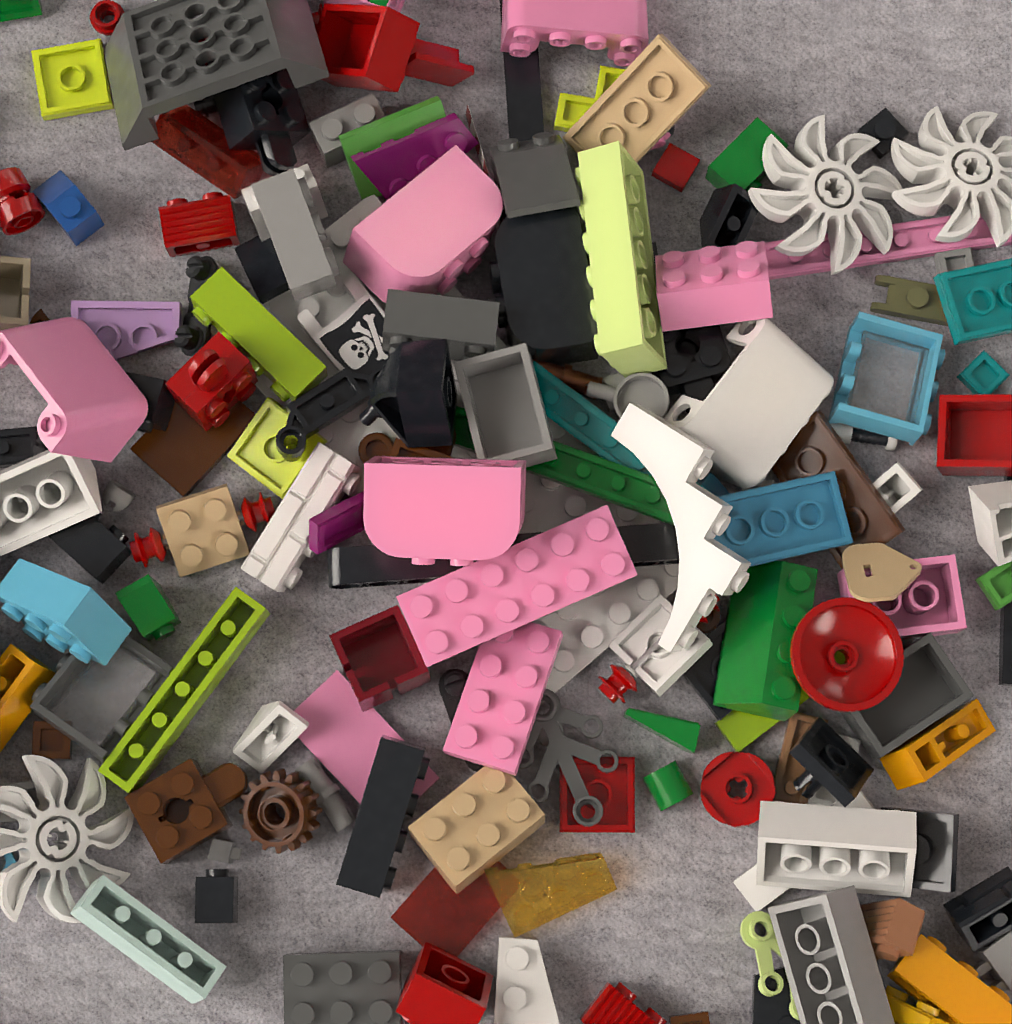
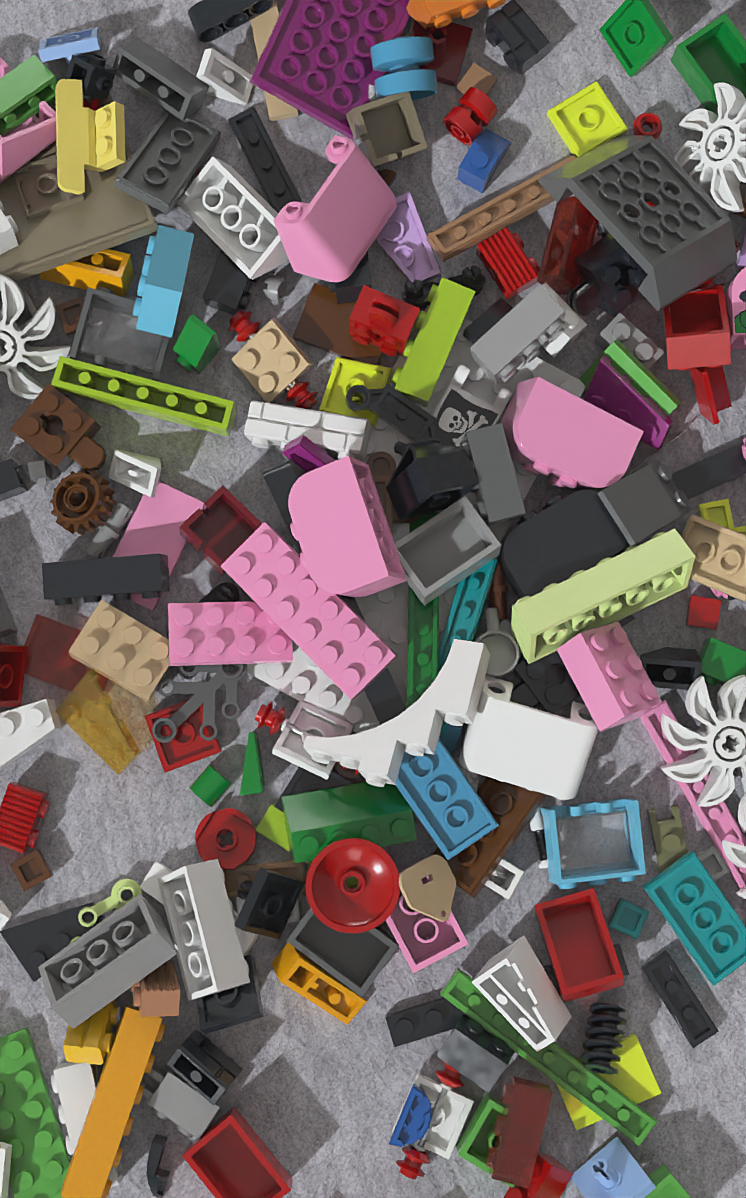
camera: 75 degrees right, 5 degrees up
none -> medium nougat tile [427,155,577,262]

